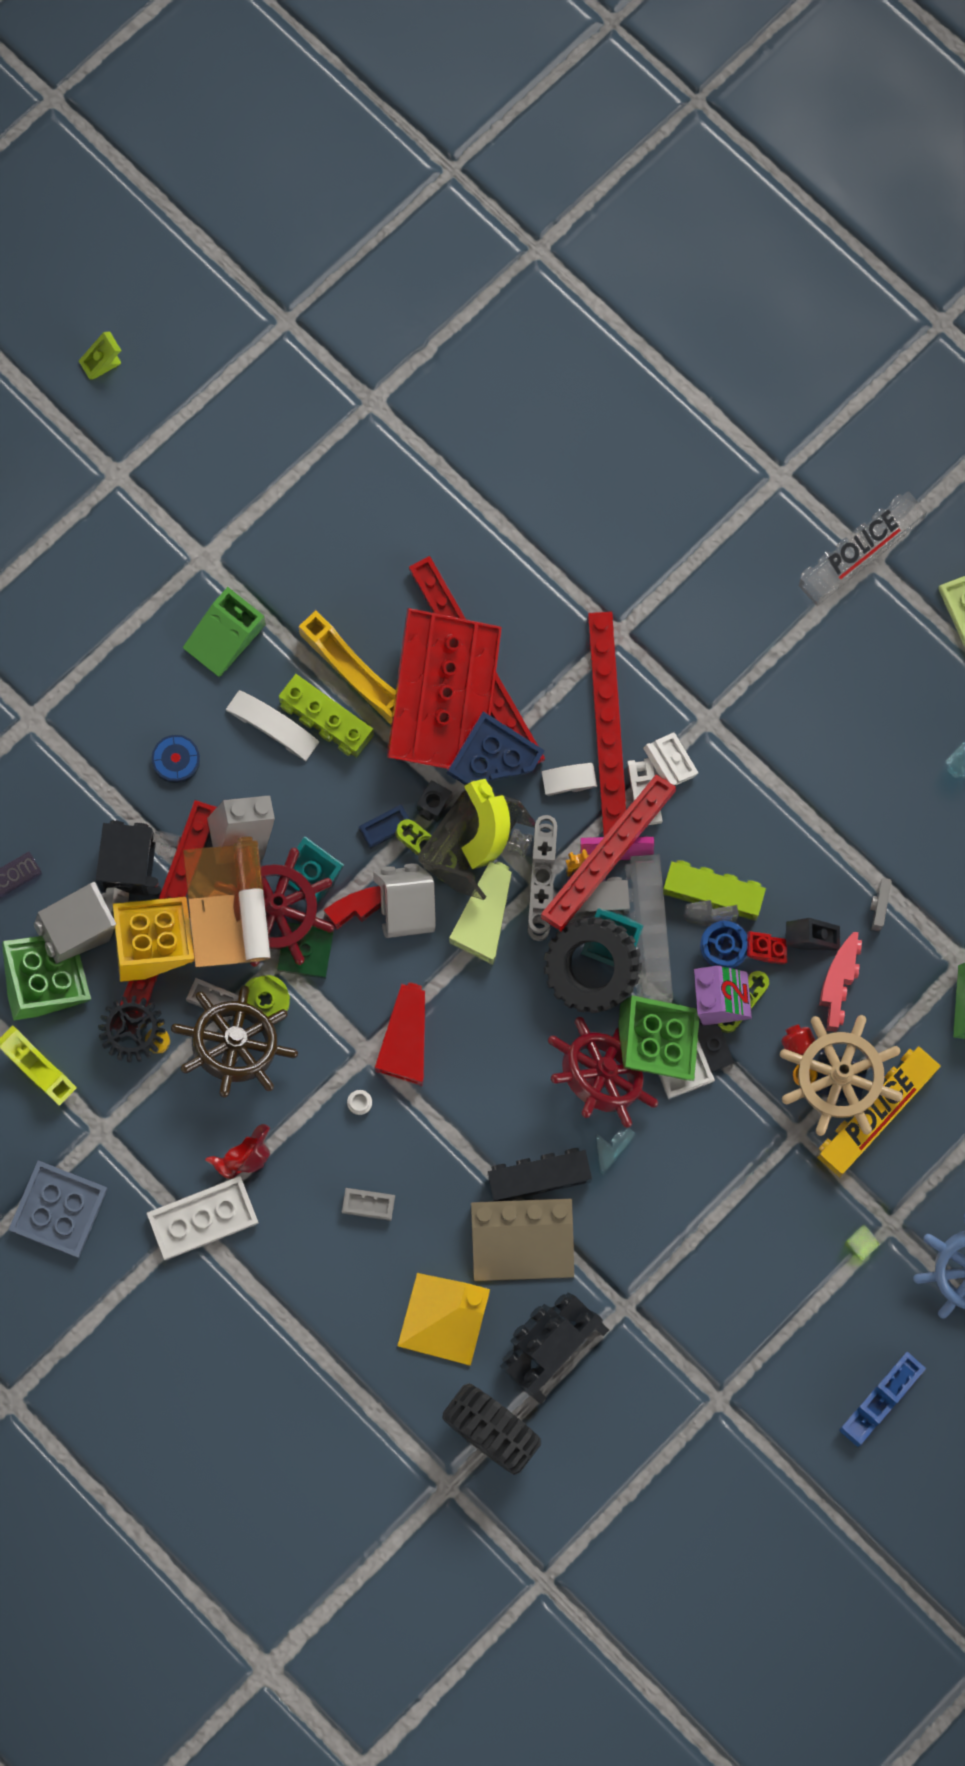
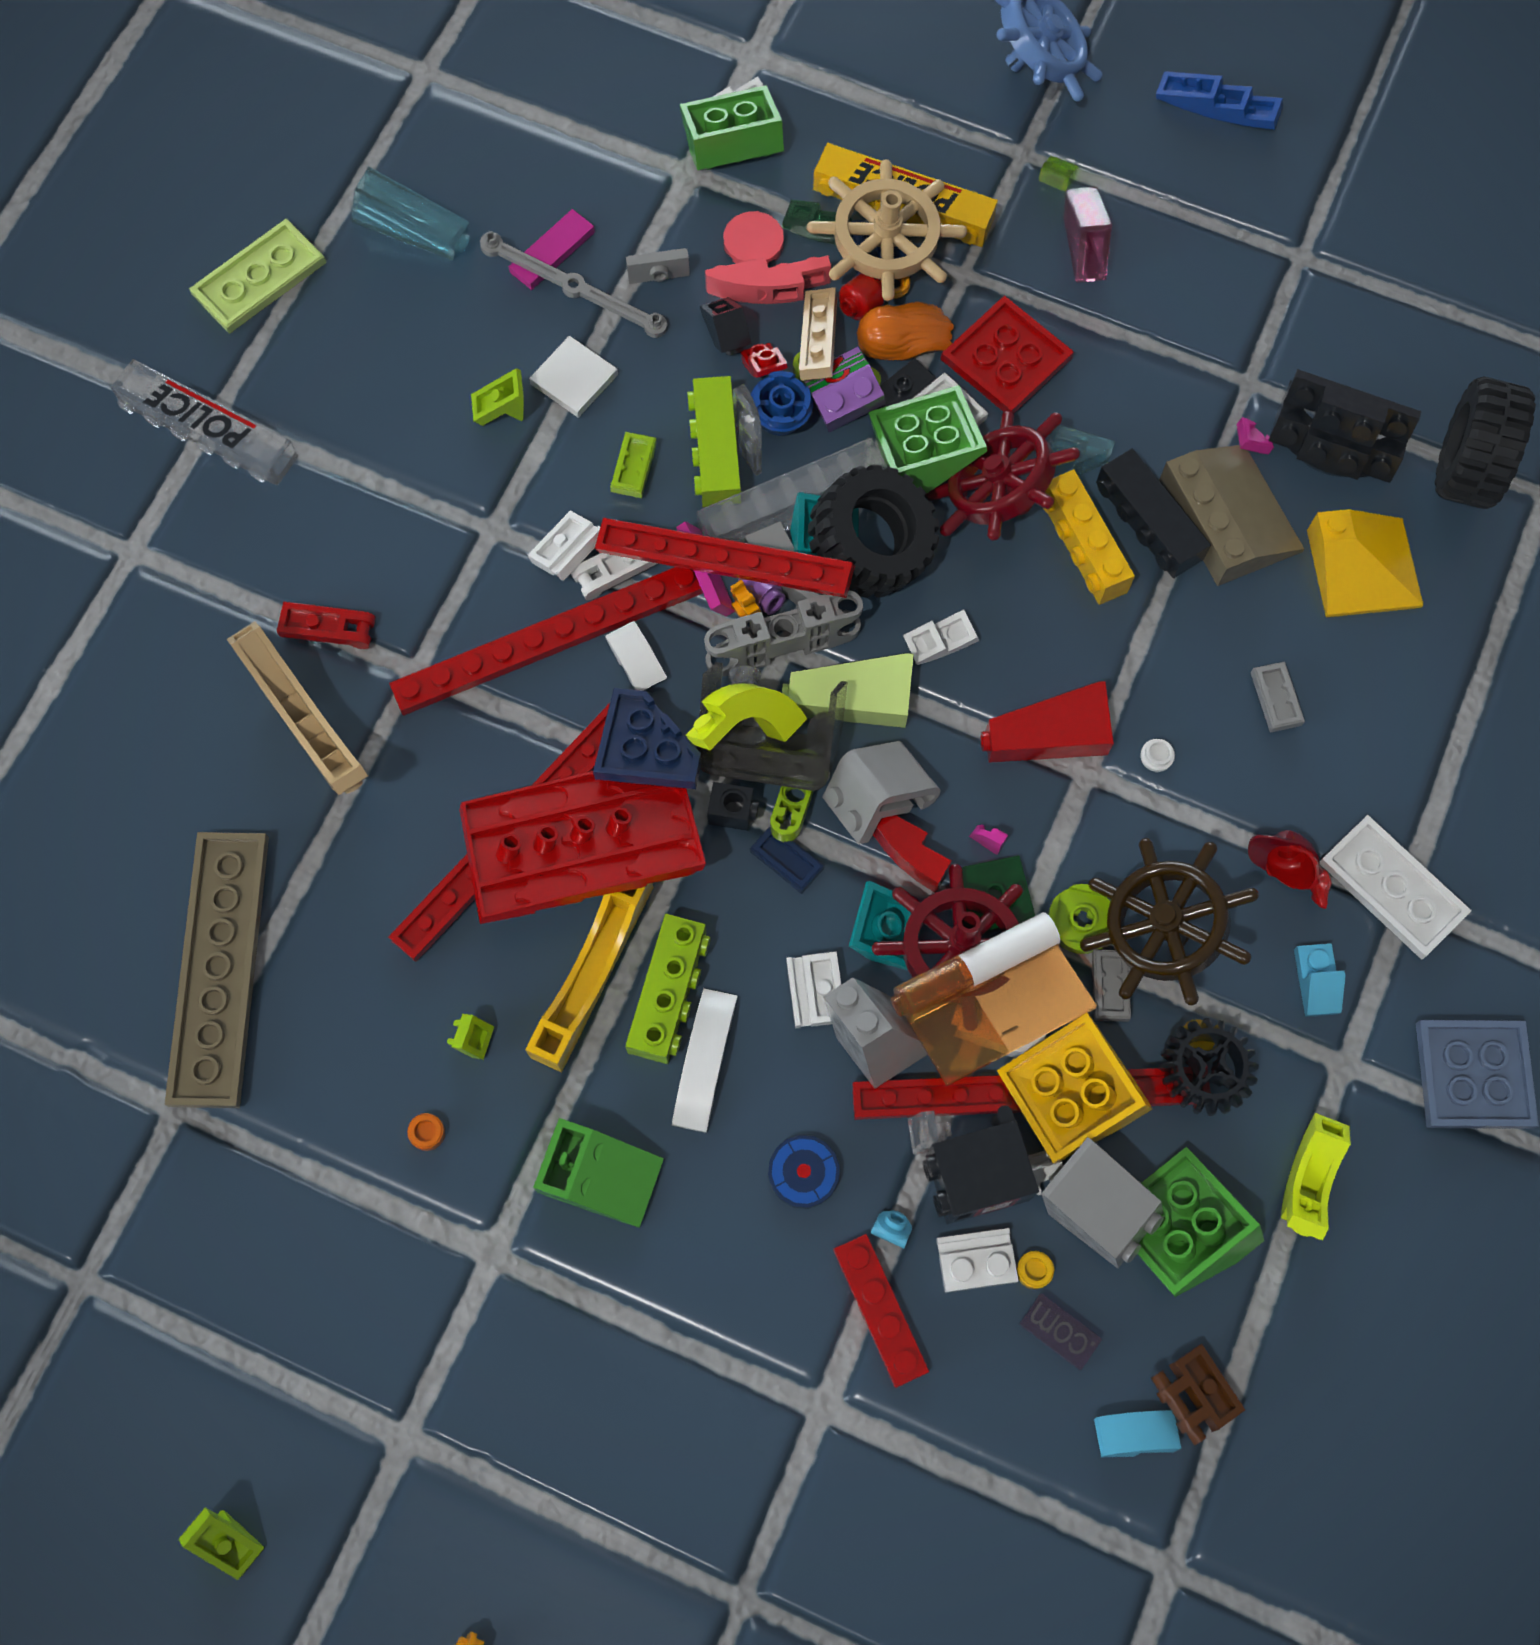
camera: 110 degrees left, 5 degrees down
none -> dark tan plate [164,832,269,1108]
none -> tan arch [226,621,368,795]
none -> red plate [277,601,376,649]
none -> orange tile [407,1113,445,1151]
none -> lime tile [447,1014,495,1060]
none -> lime slope [471,368,524,426]
none -> light grey piece [480,231,667,338]
none -> dark pink tile [508,209,595,290]
none -> white tile [529,336,618,418]
none -> lime plate [610,432,657,498]
none -> coral tile [723,211,784,265]
none -> clear green slope [782,200,852,245]
none -> white plate [786,951,841,1029]
none -> tan plate [799,287,838,381]
none -> red plate [833,1234,929,1388]
none -> orange hair [857,302,954,360]
none -> medium azure plate [870,1210,912,1249]
none -> white slope [903,609,979,665]
none -> white plate [936,1228,1019,1293]
none -> red plate [941,295,1074,414]
none -> dark pink tile [969,825,1008,855]
none -> yellow tile [1016,1251,1054,1289]
none -> yellow brick [1043,469,1135,605]
none -> clear pink slope [1064,187,1112,282]
none -> dark pink tile [1236,417,1274,455]
none -> medium azure slope [1294,943,1346,1017]

